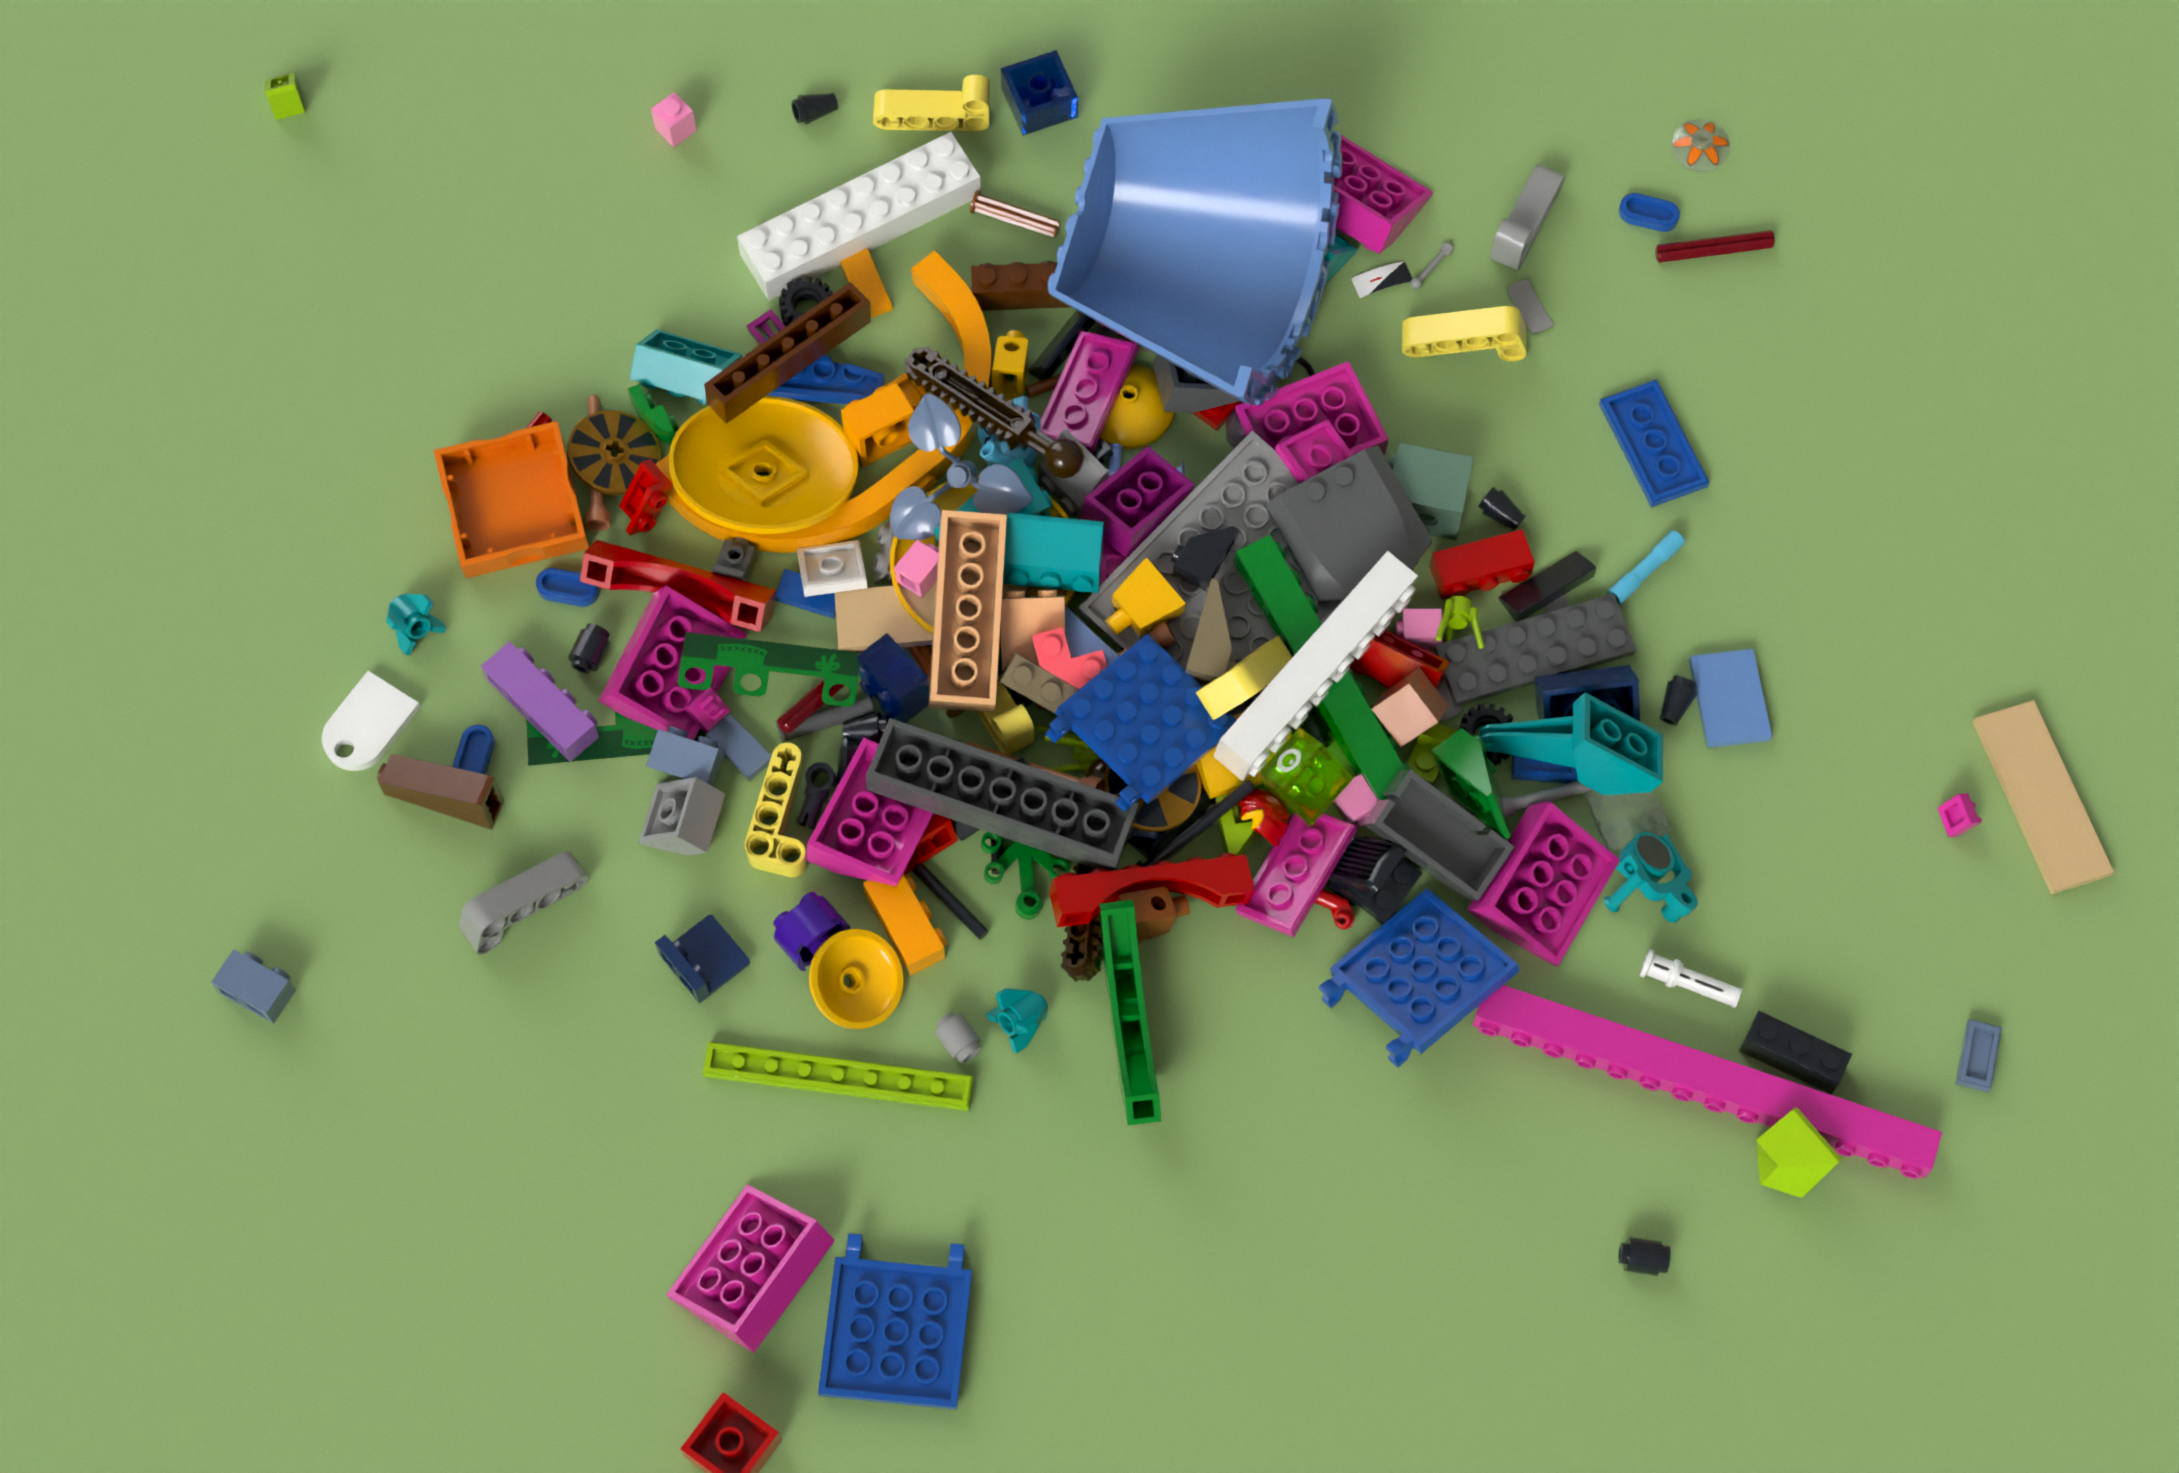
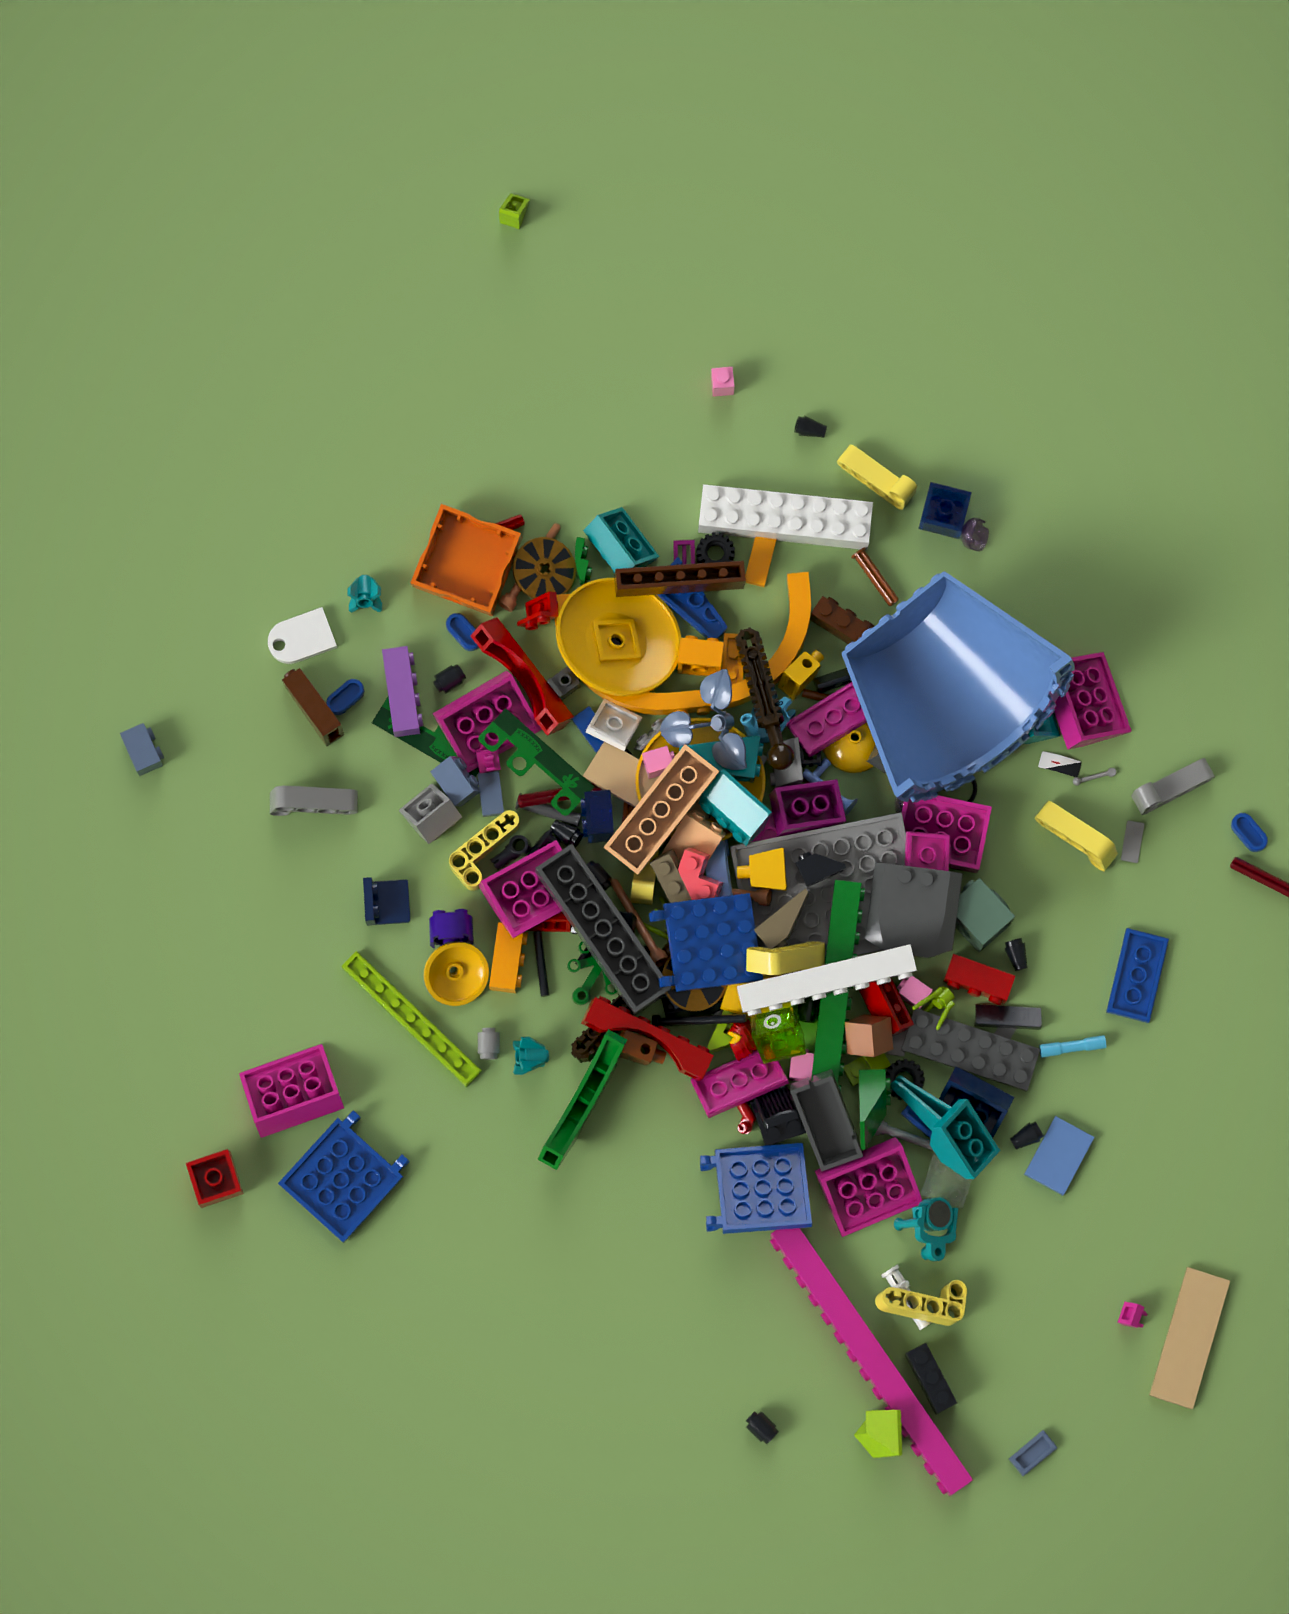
camera: 35 degrees right, 10 degrees up
none -> light yellow beam [875,1280,967,1326]
none -> hair [961,517,989,552]

